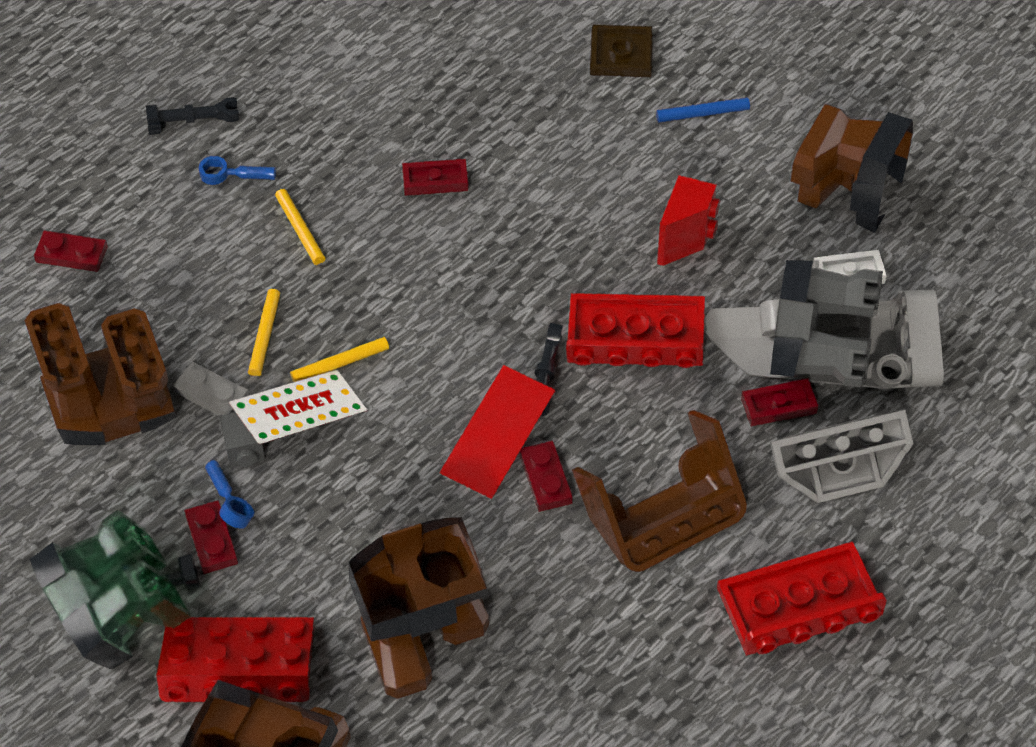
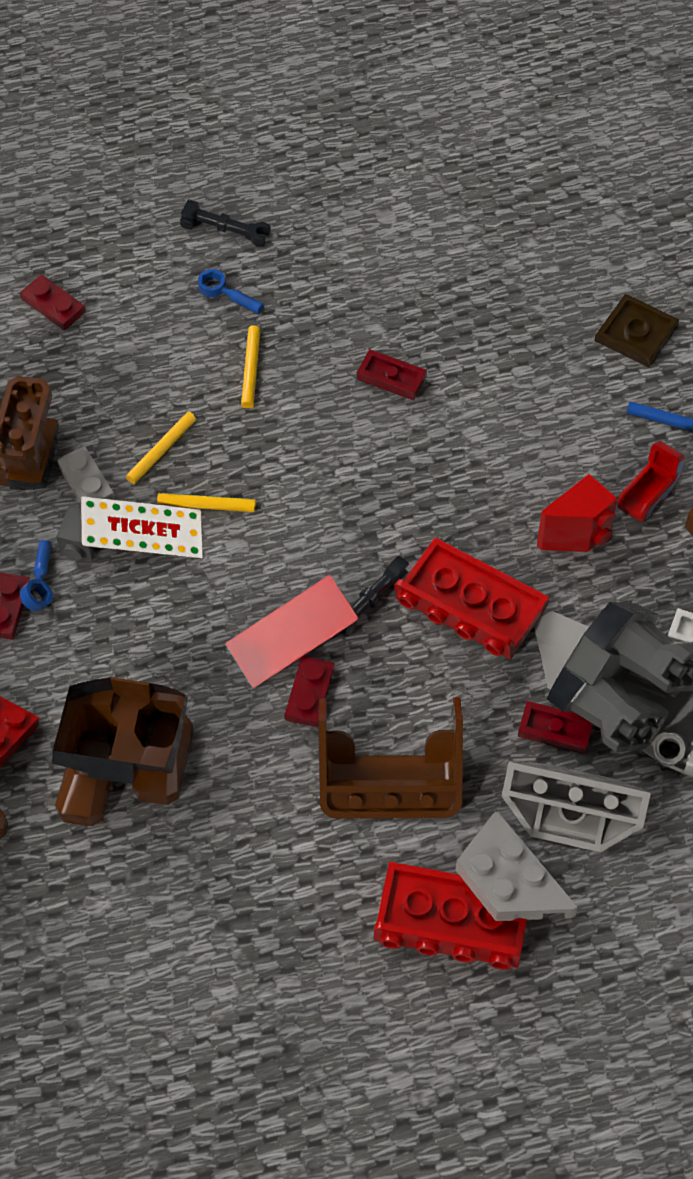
camera: 30 degrees right, 5 degrees up
none -> light grey wing [455,811,577,921]
none -> red animal [617,441,686,523]

